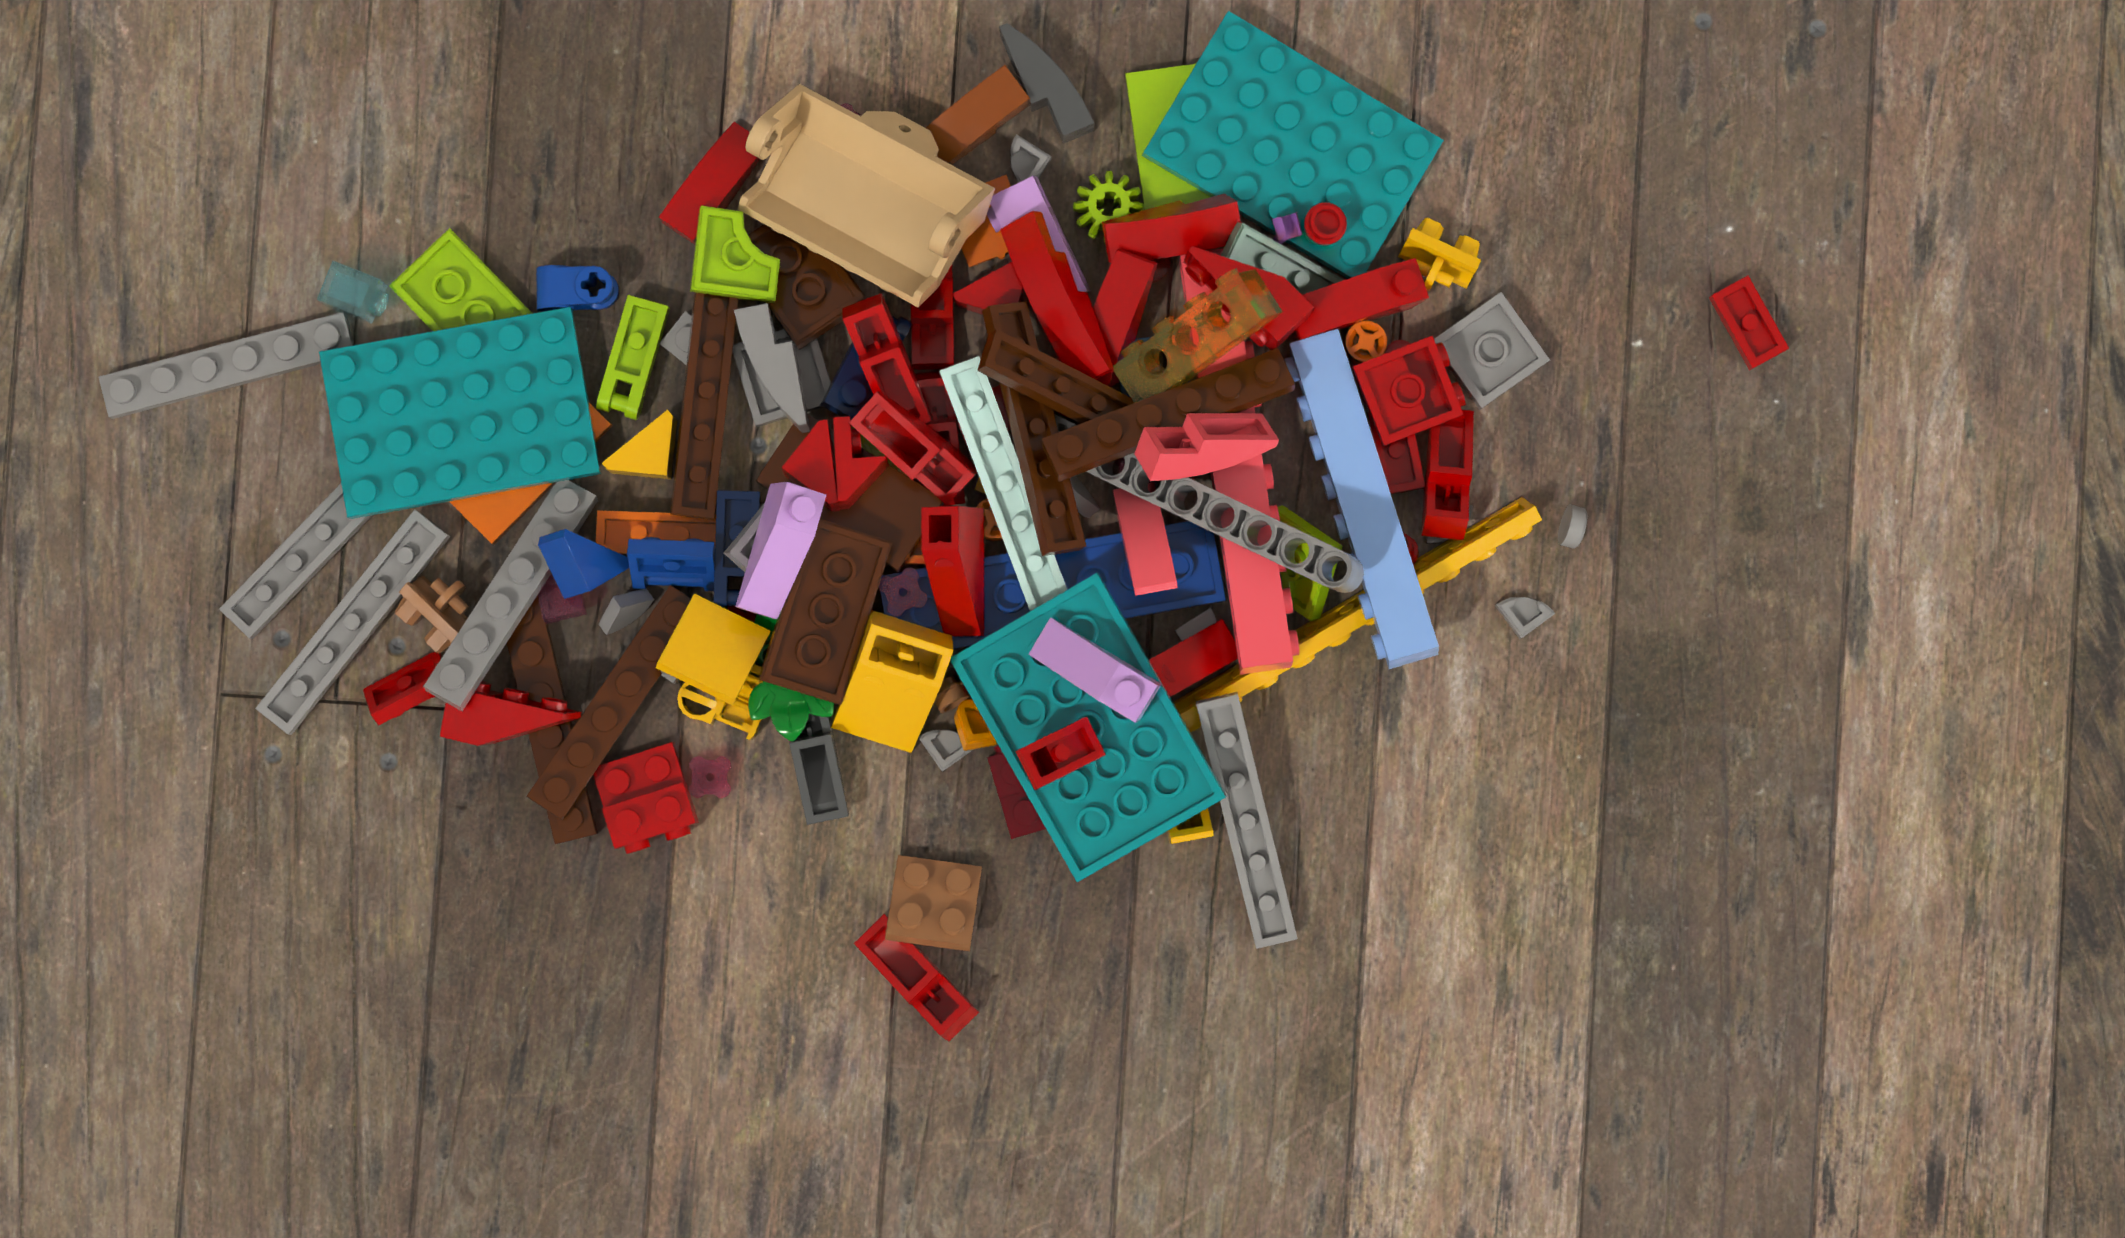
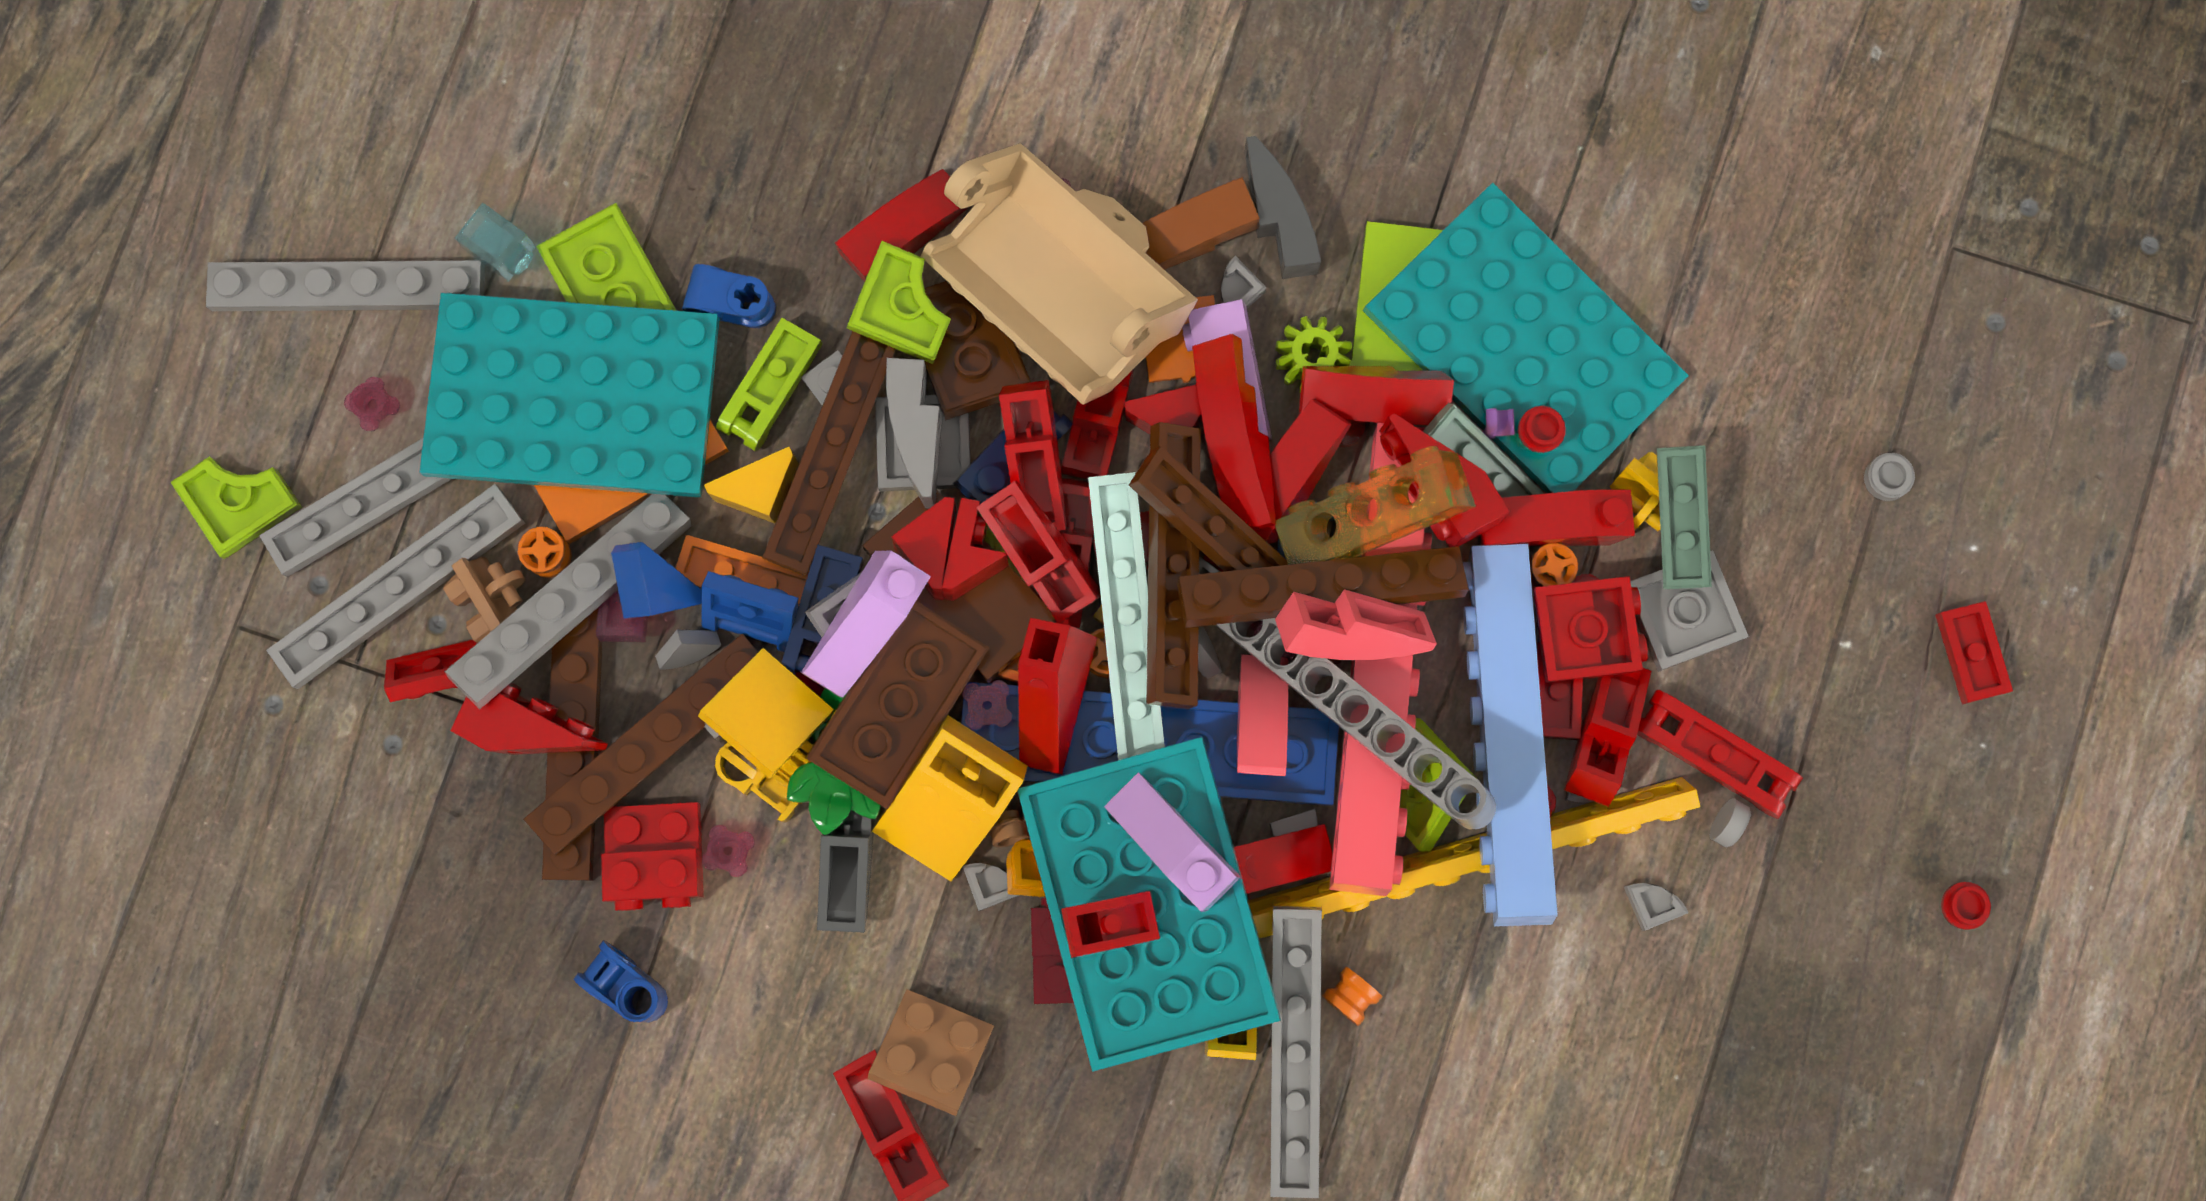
camera: 20 degrees right, 5 degrees down
none -> lime tile [171,456,302,559]
none -> clear pink plate [344,377,400,431]
none -> orange wheel [518,527,572,578]
none -> blue piece [574,940,668,1023]
none -> orange wheel [1322,966,1383,1026]
none -> red plate [1637,690,1803,819]
none -> sand green tile [1656,445,1712,589]
none -> light grey tile [1864,453,1915,501]
none -> red plate [1941,882,1991,930]

